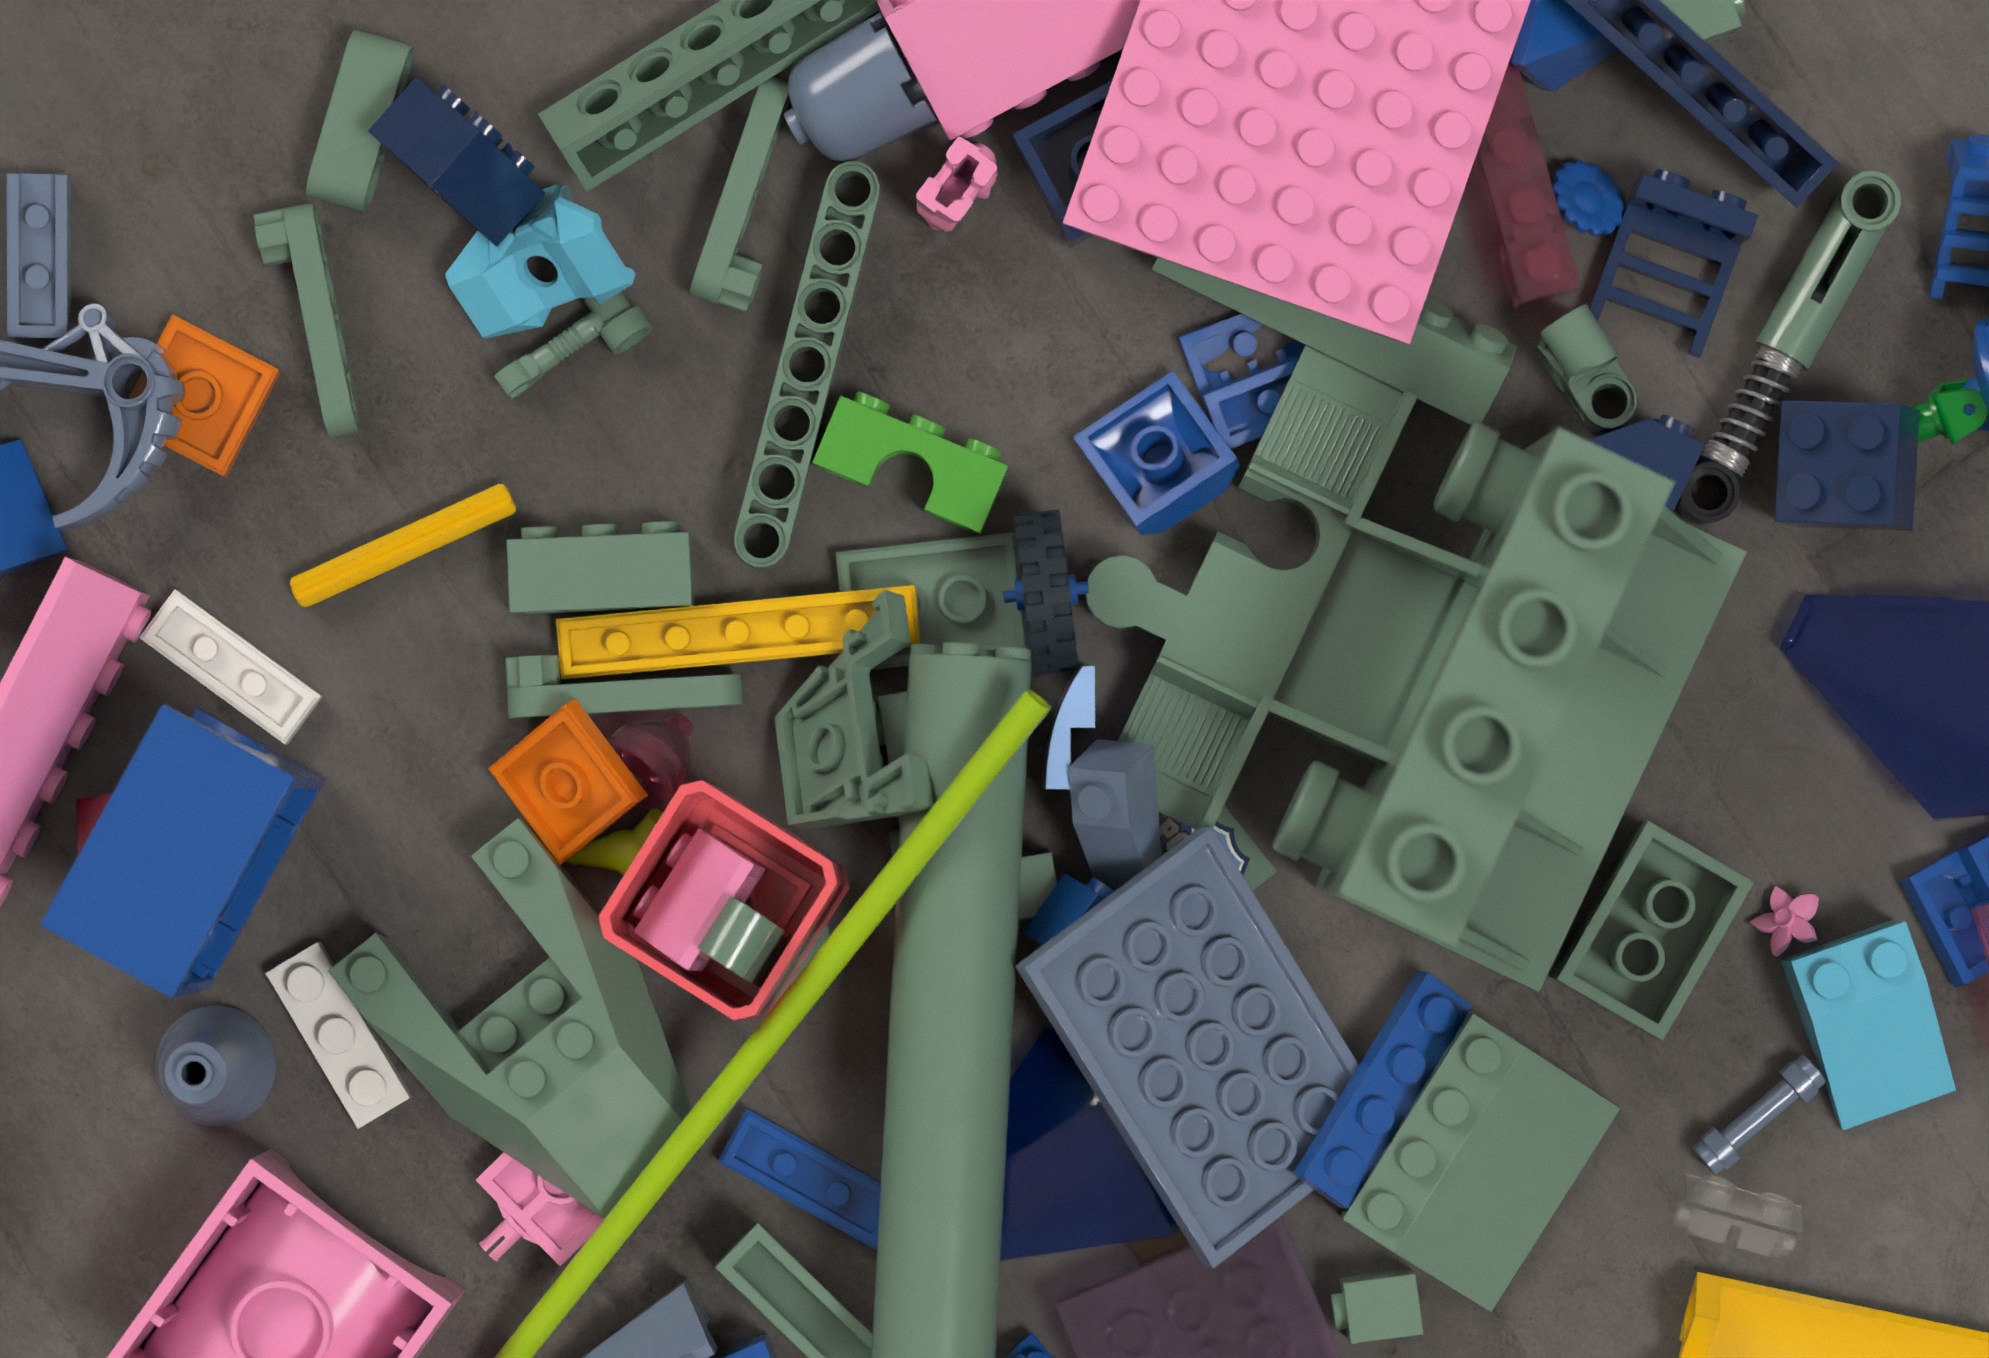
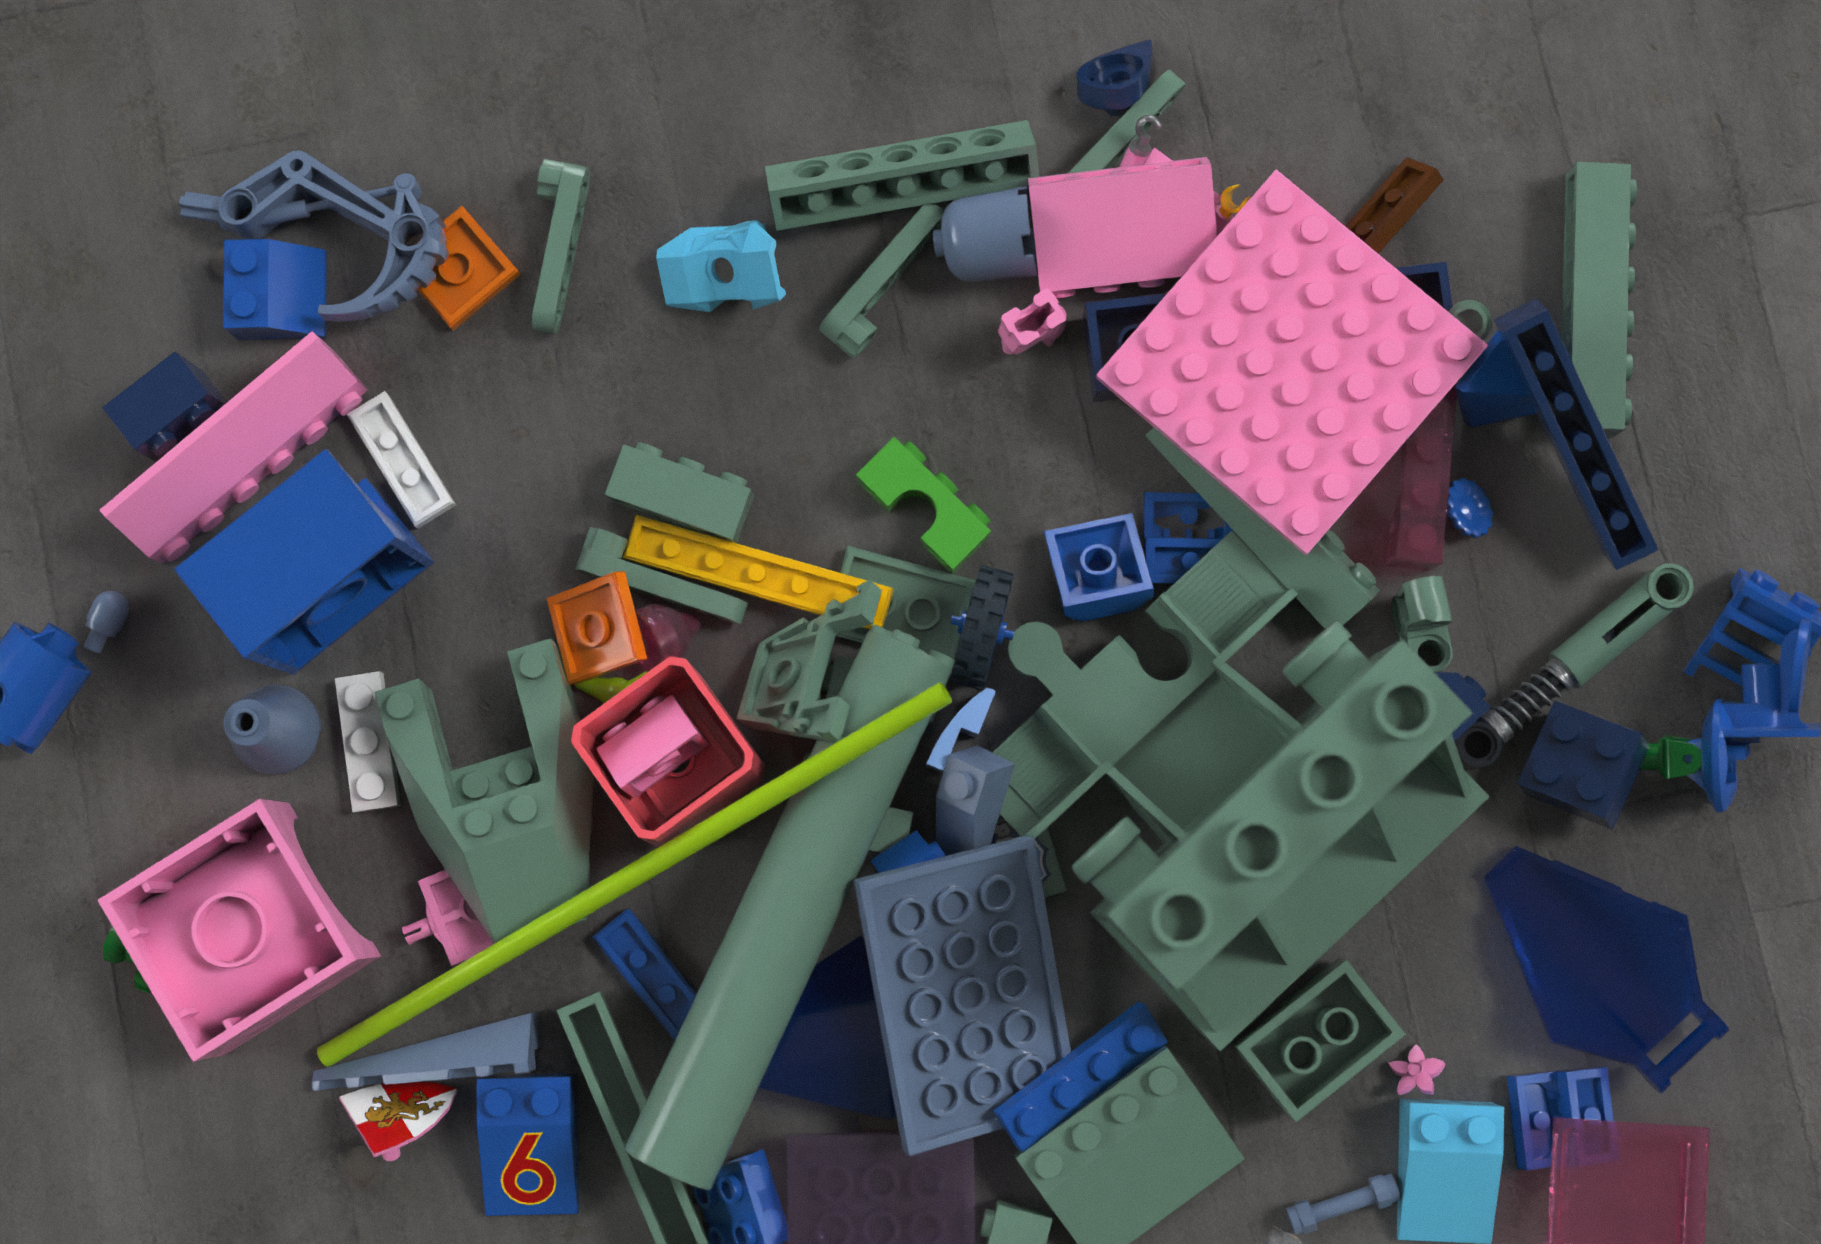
camera: 30 degrees right, 5 degrees down
sand blue hinge [7,172,72,338] -> none
yellow axle [289,484,516,607] -> none
sand green beam [306,29,414,213] -> none
dark blue brick [368,77,545,247] -> none
sand green brick [494,292,653,400] -> none
sand green beam [697,896,793,988] -> none
sand green beam [734,161,881,570] -> none
dark blue plate [1589,169,1759,358] -> none

